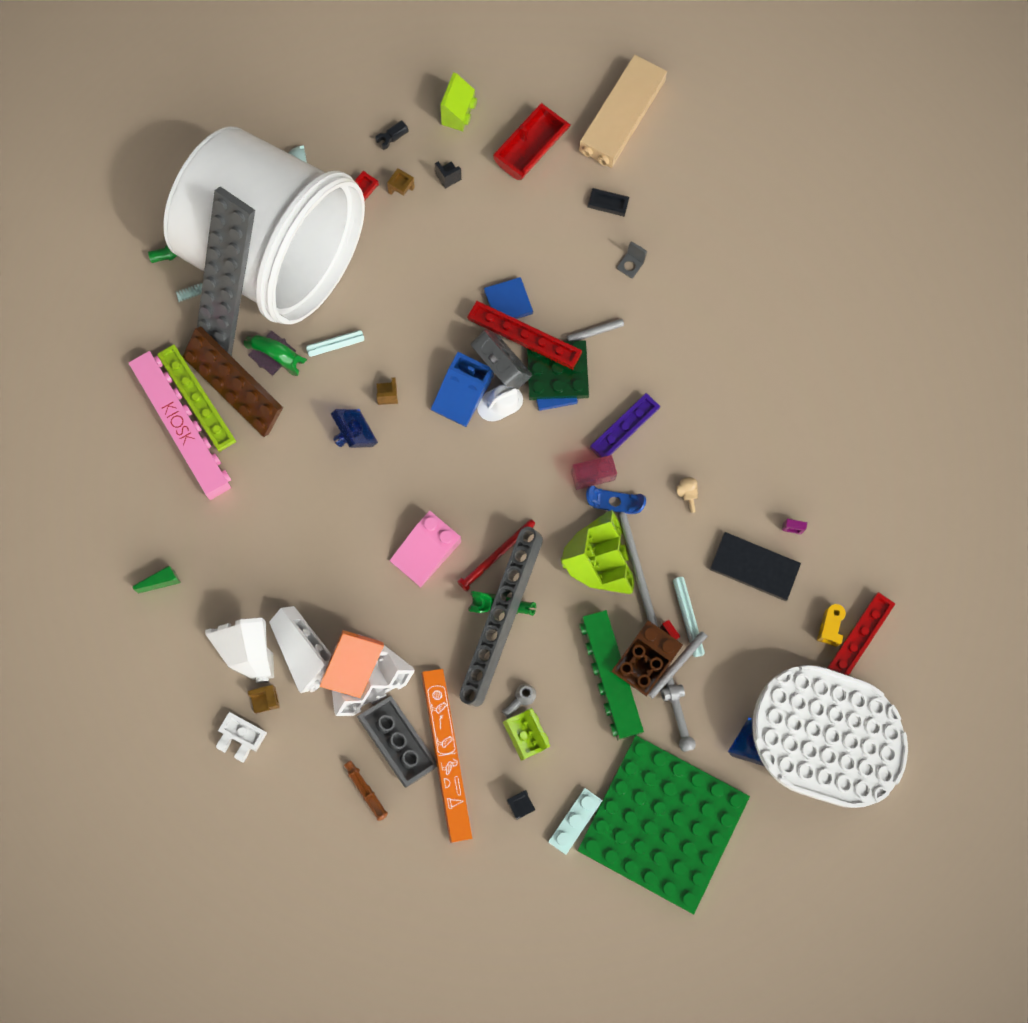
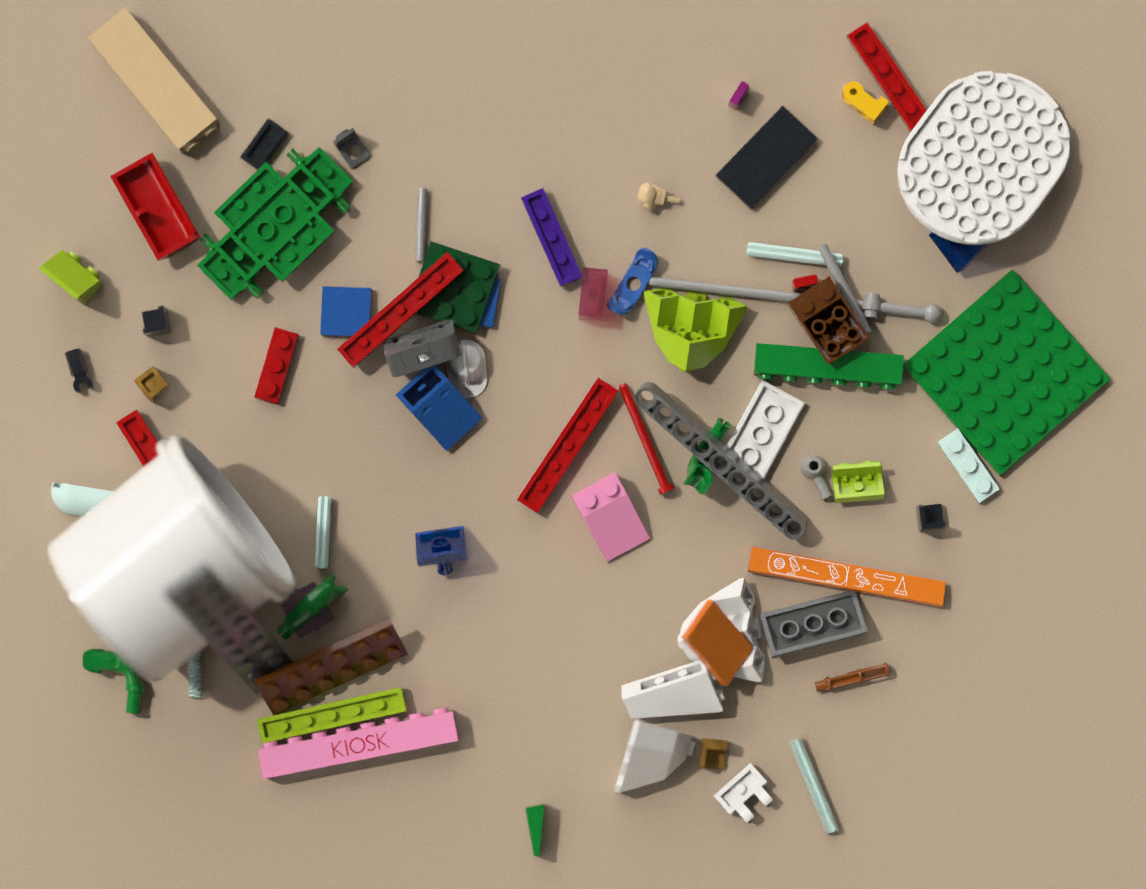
camera: 55 degrees left, 10 degrees up
pearl gold panel [376,377,398,405] -> none
none -> green piece [197,147,354,301]
none -> red plate [254,327,299,405]
none -> red plate [517,378,619,514]
none -> white tile [717,380,805,481]
none -> light aqua axle [789,738,839,834]

